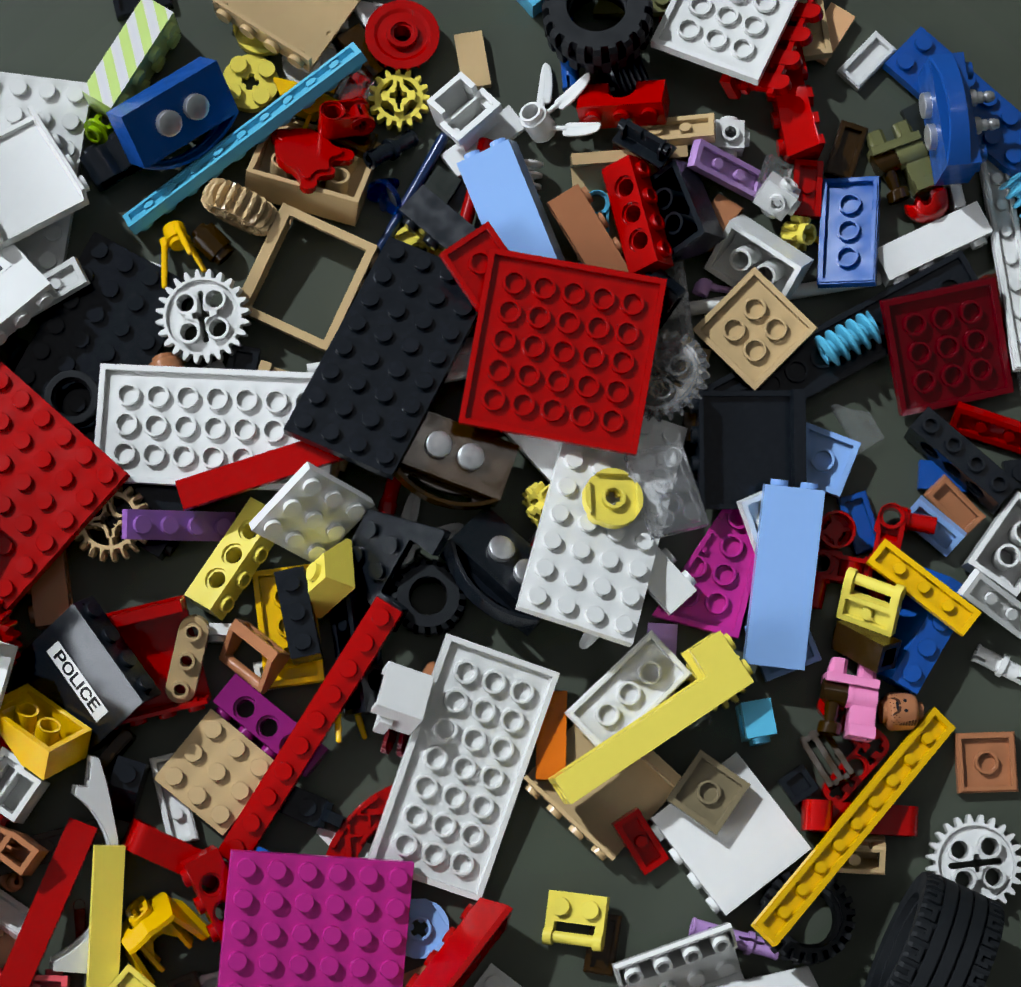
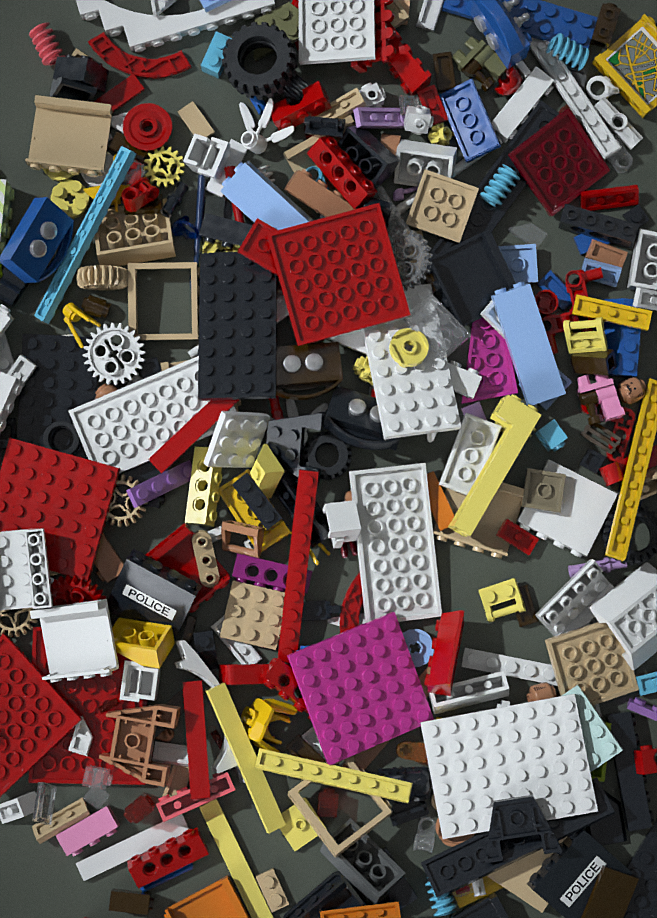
camera: 25 degrees left, 5 degrees up
red tile [271,128,355,194] -> none

